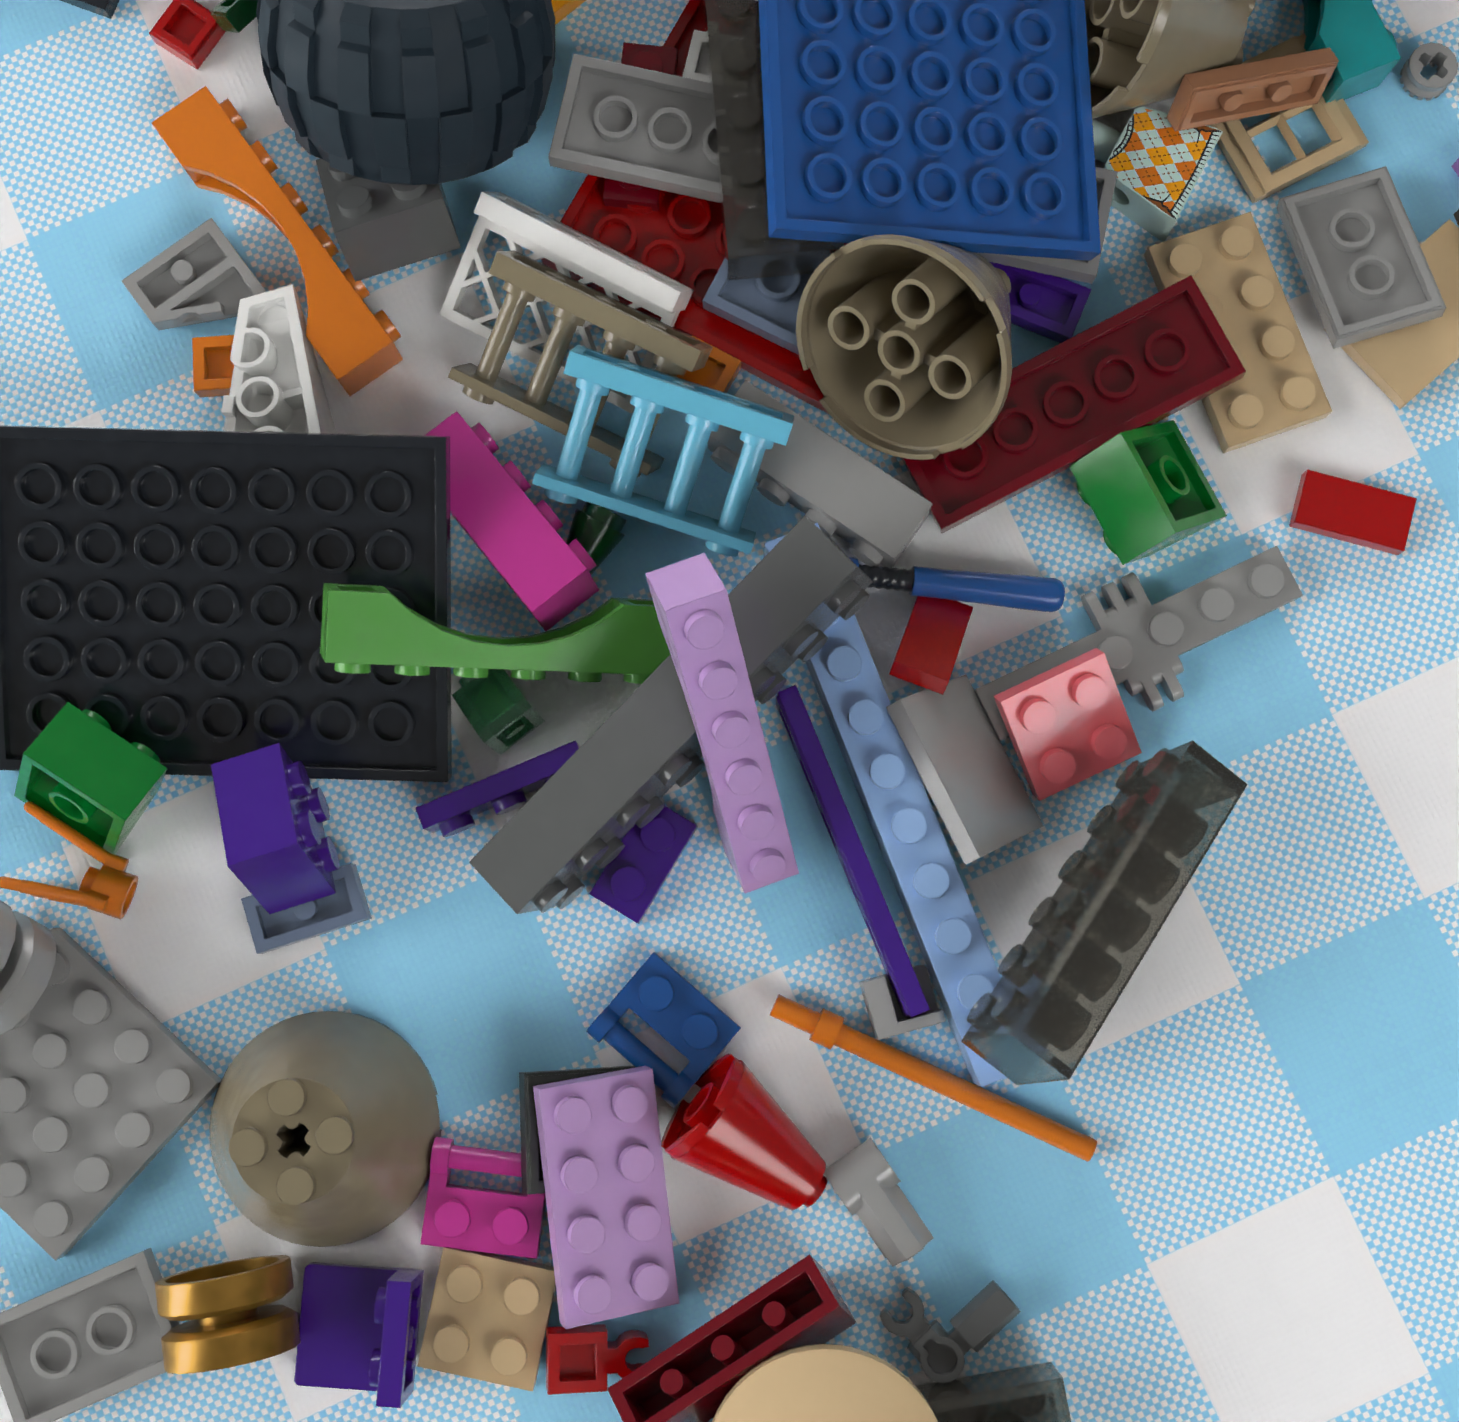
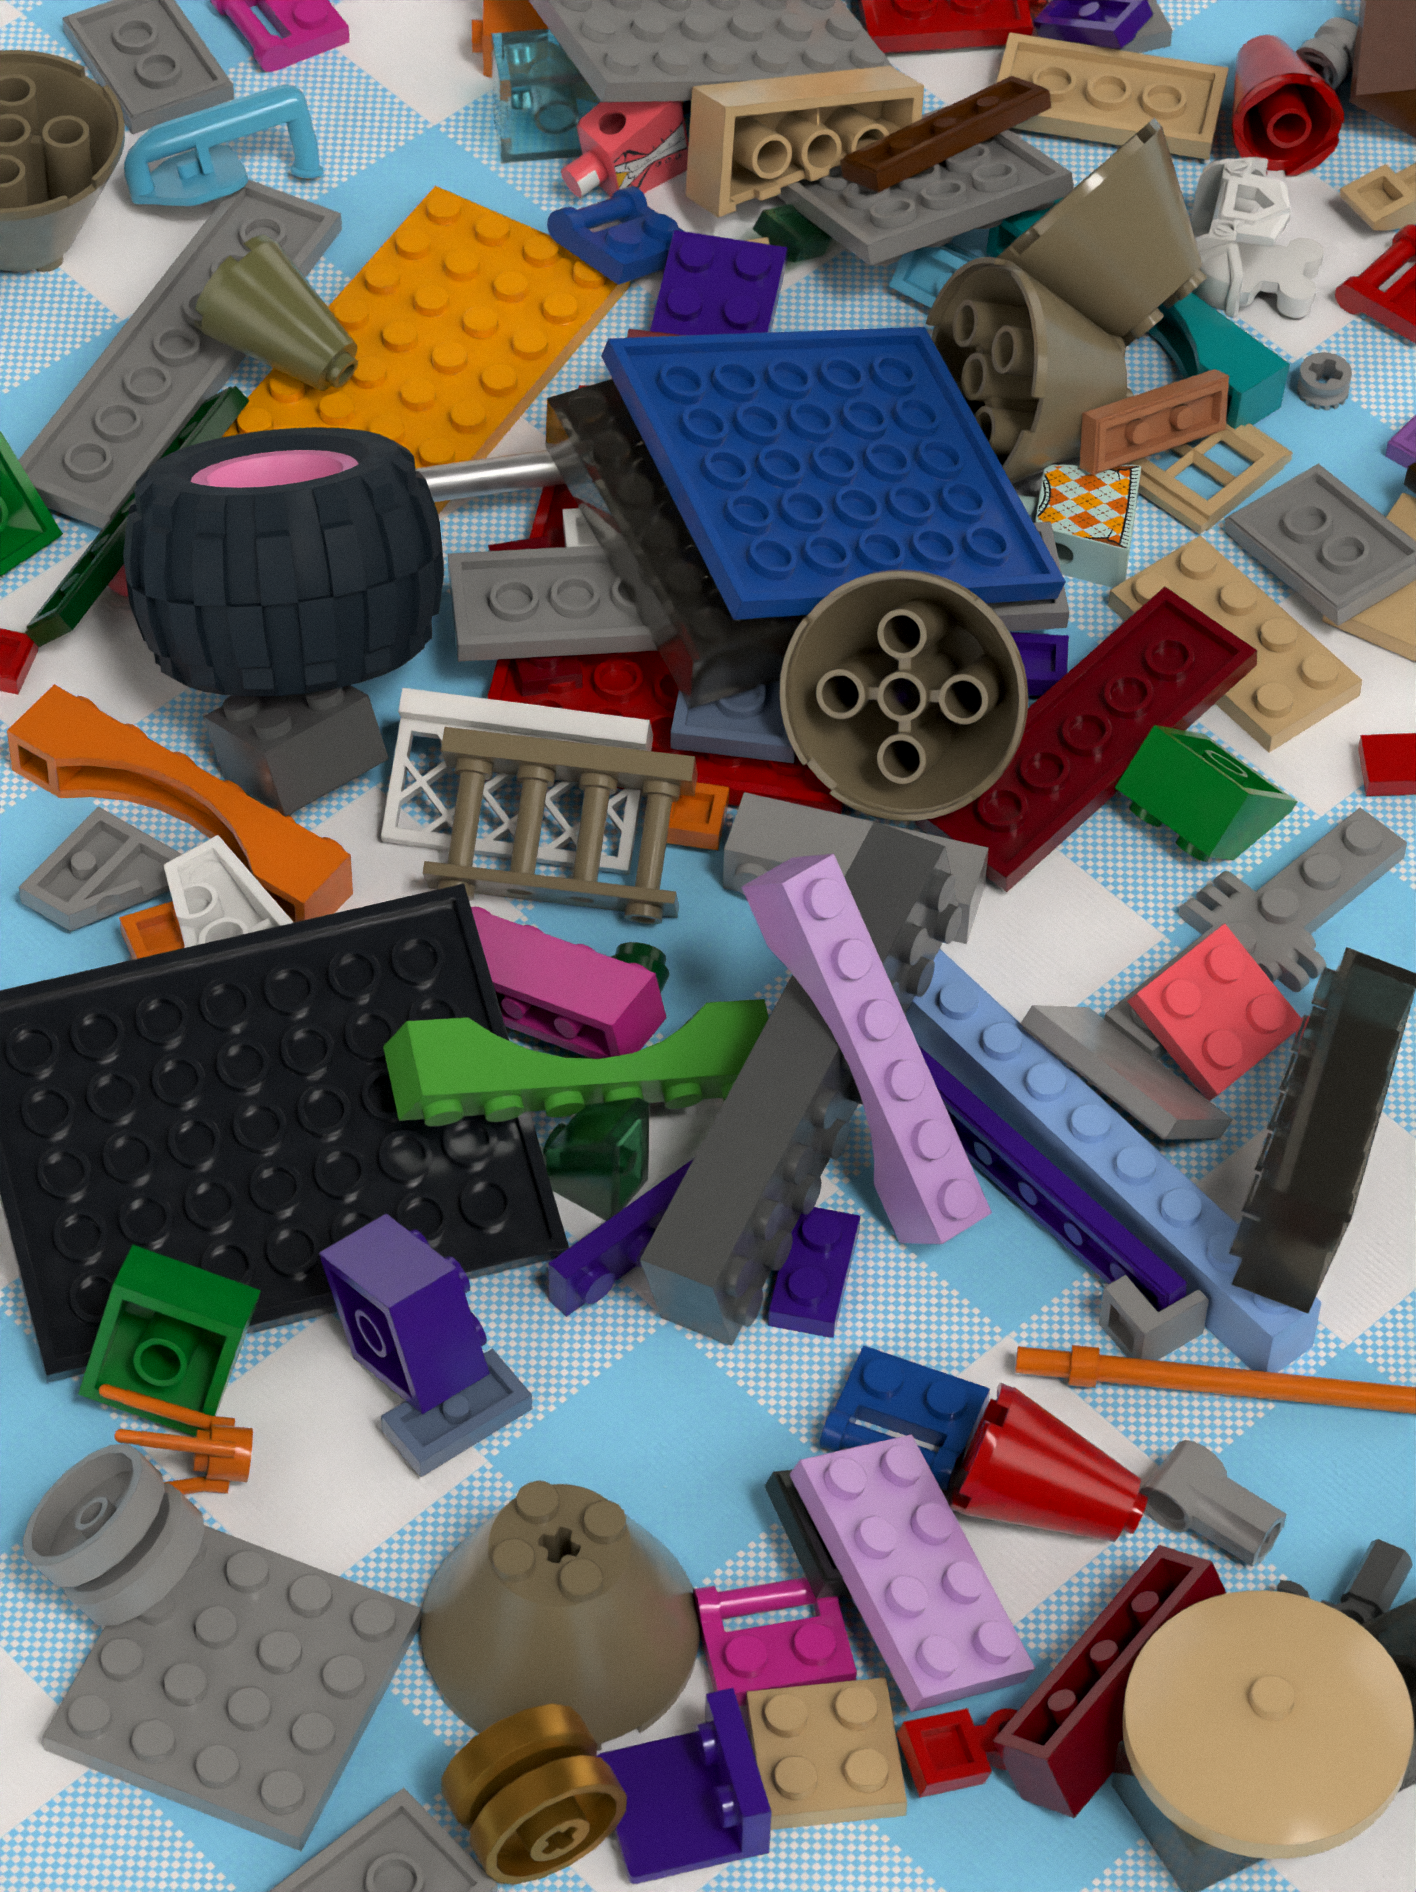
camera: 25 degrees left, 30 degrees down
medium azure fence [532,345,794,557] -> none
blue piece [849,557,1065,612] -> none
red tile [889,596,973,695] -> none

